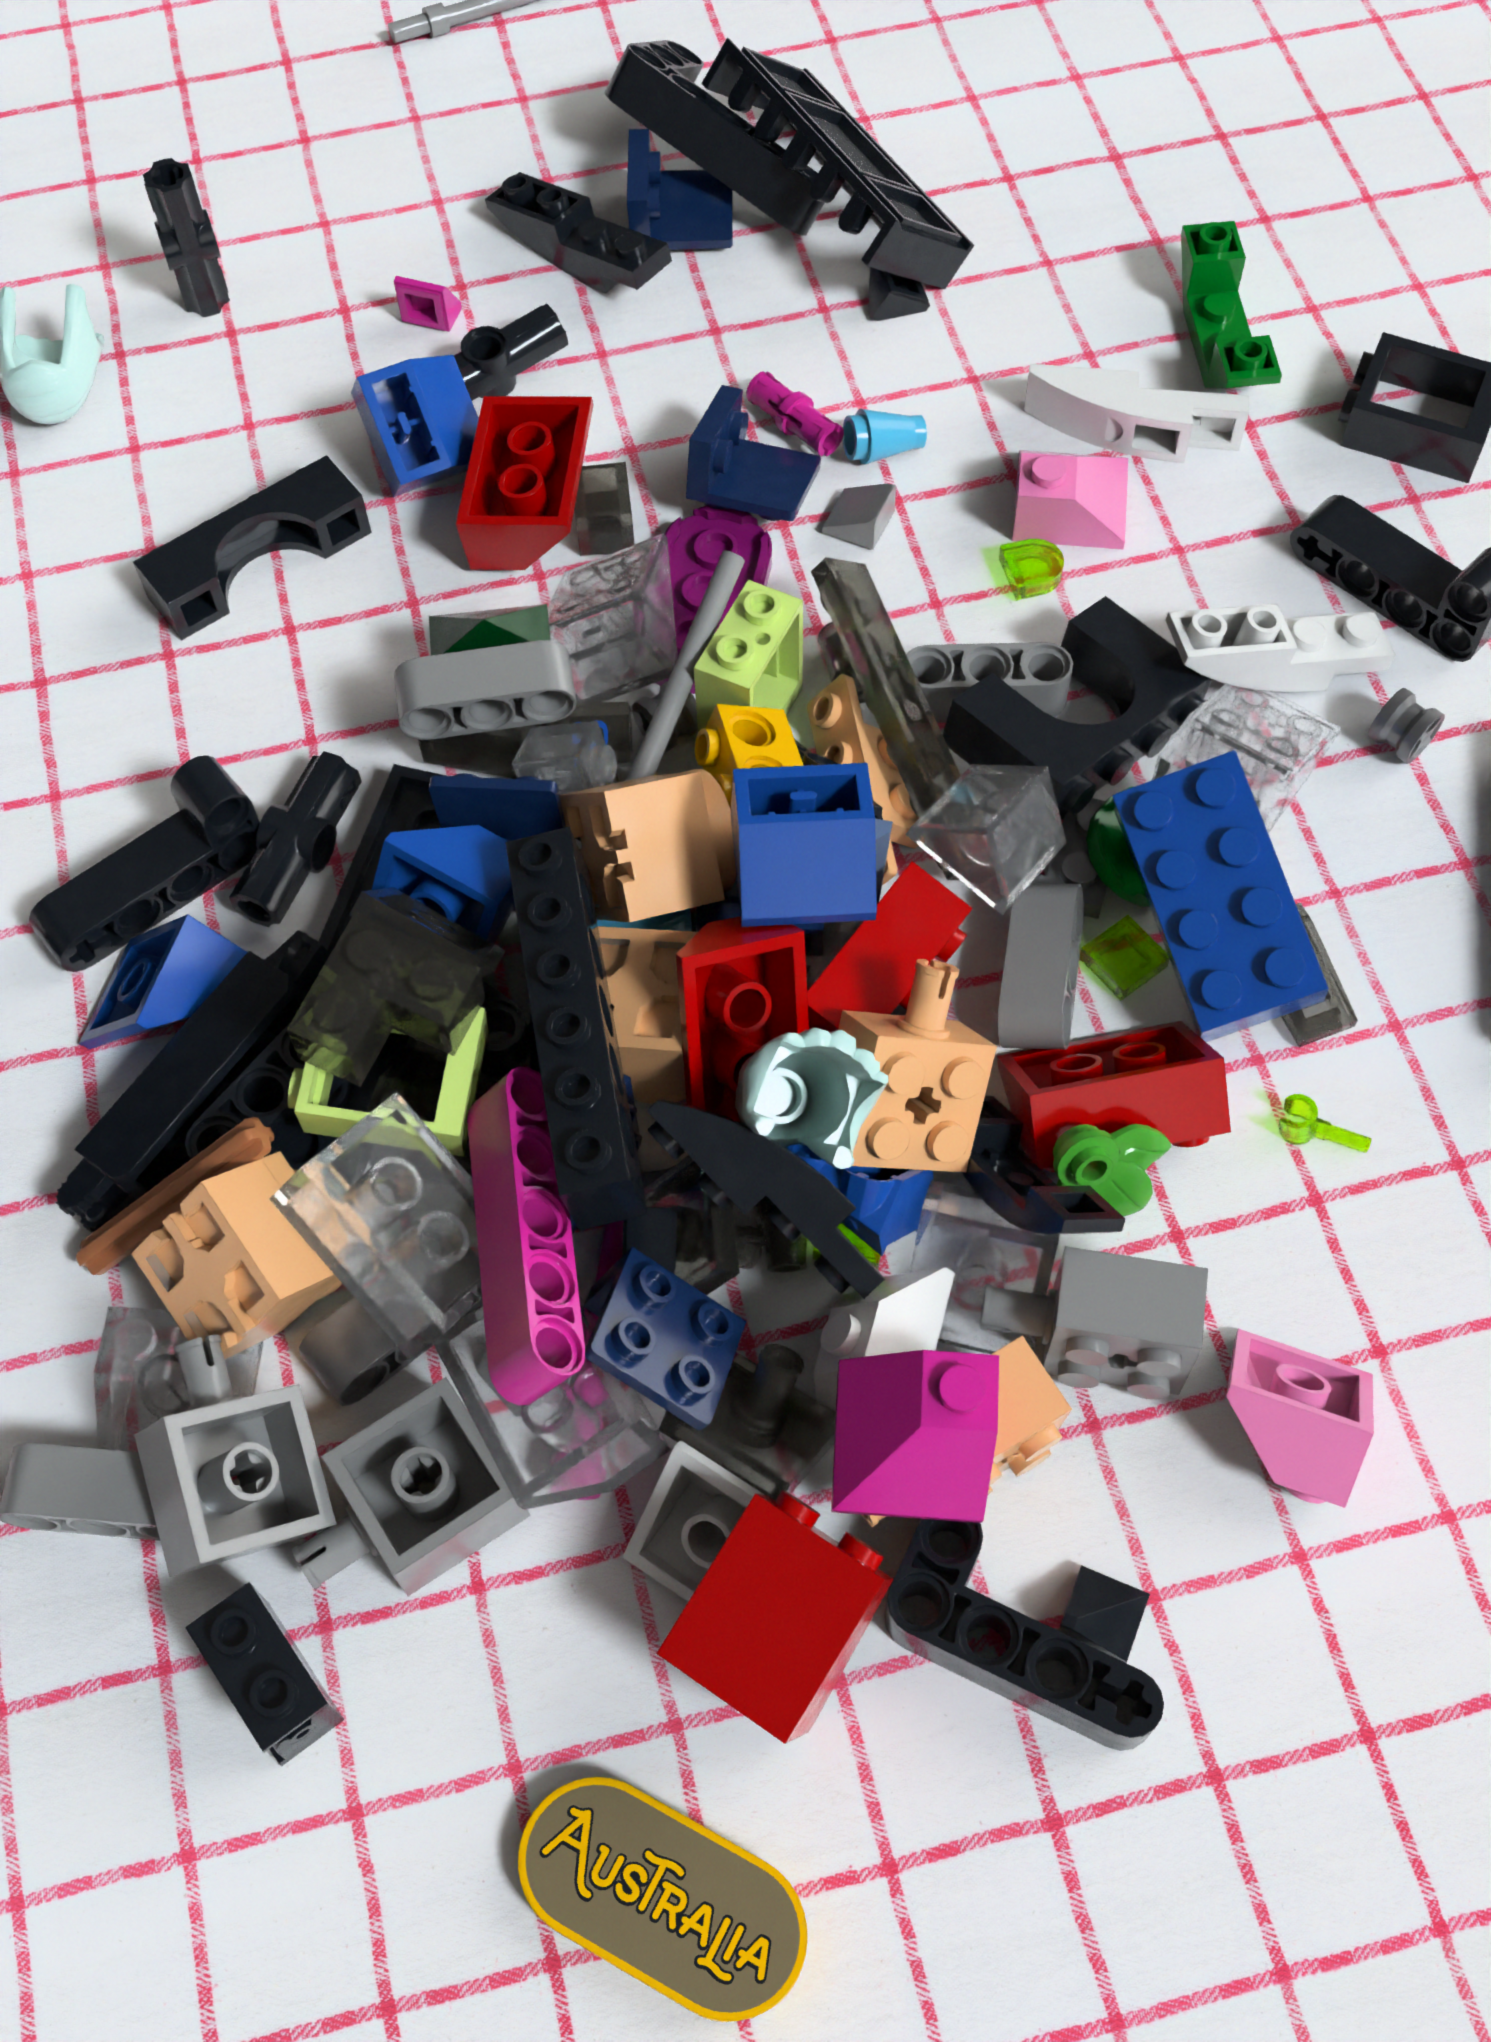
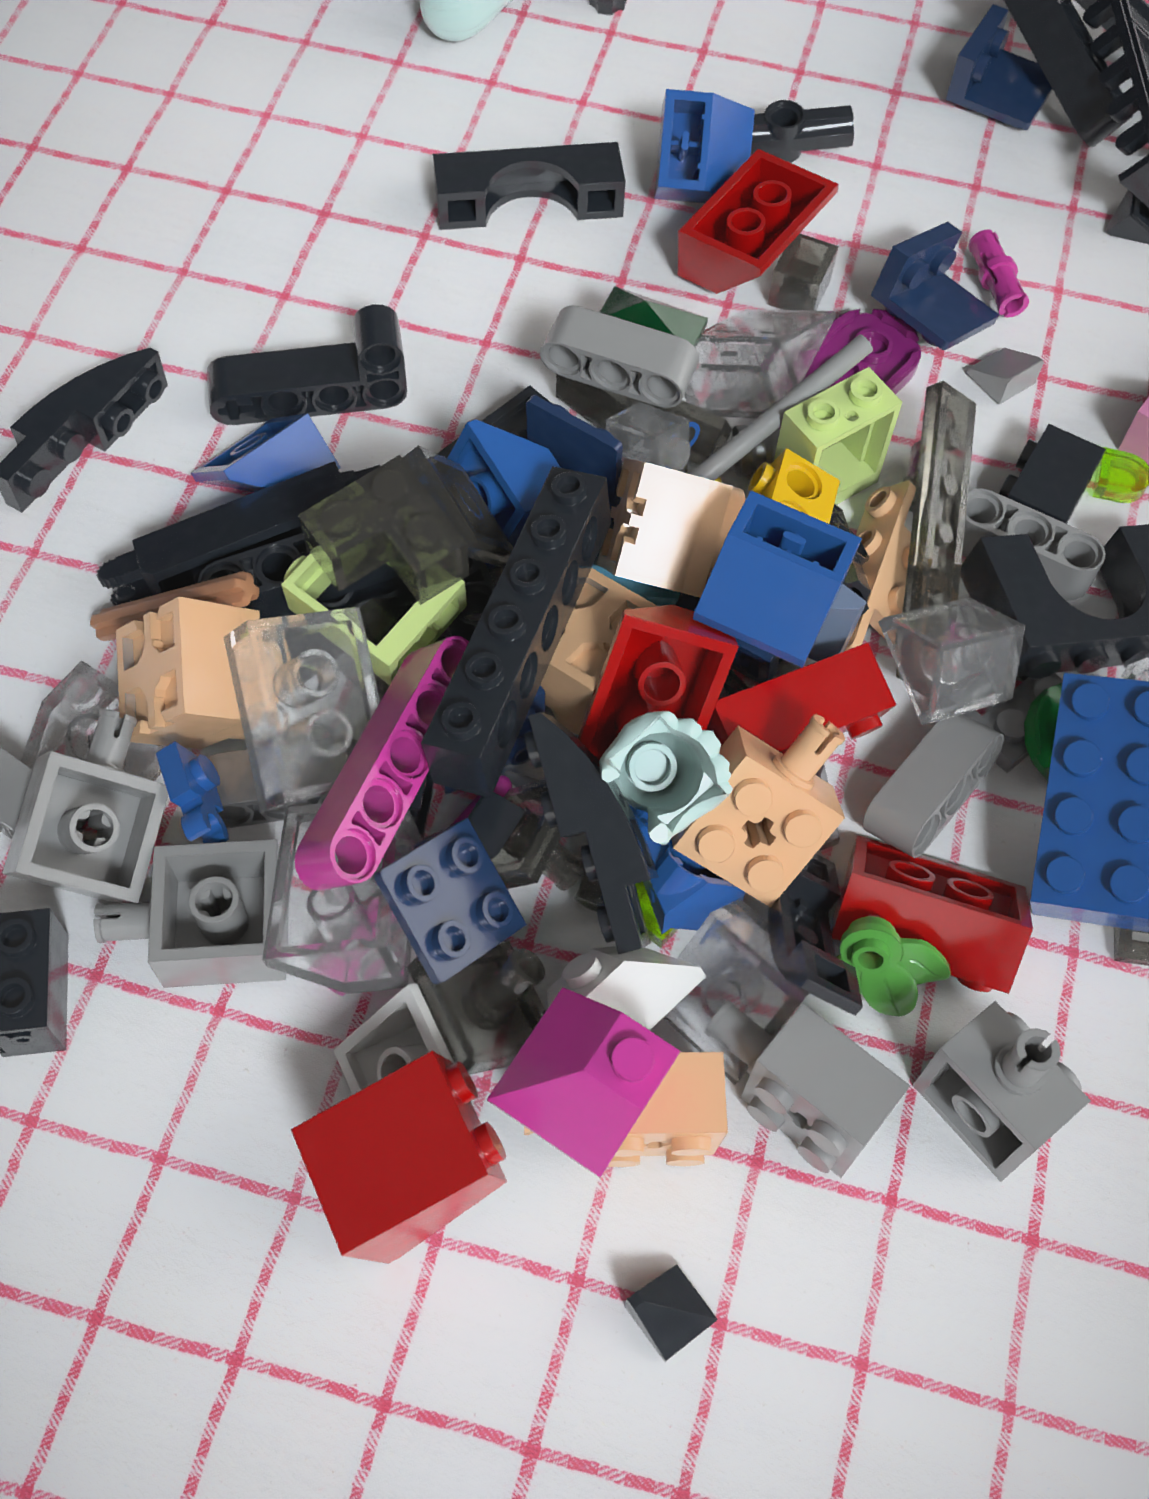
camera: 25 degrees right, 0 degrees up
black piece [229,751,362,927] -> none
dark pink slope [393,276,462,332] -> none
black slope [485,172,672,293] -> none
dark tan tile [518,1777,807,2023] -> none
medium azure cone [843,409,927,465] -> none
black beam [884,1519,1164,1751] -> none
clear neon green tile [1079,915,1170,1001] -> none
bright pink slope [1226,1328,1374,1508] -> none
clear neon green hand [1279,1094,1371,1153] -> none
none -> blue plate [156,741,229,844]
none -> light grey brick [912,1001,1091,1182]
none -> black brick [999,424,1106,524]

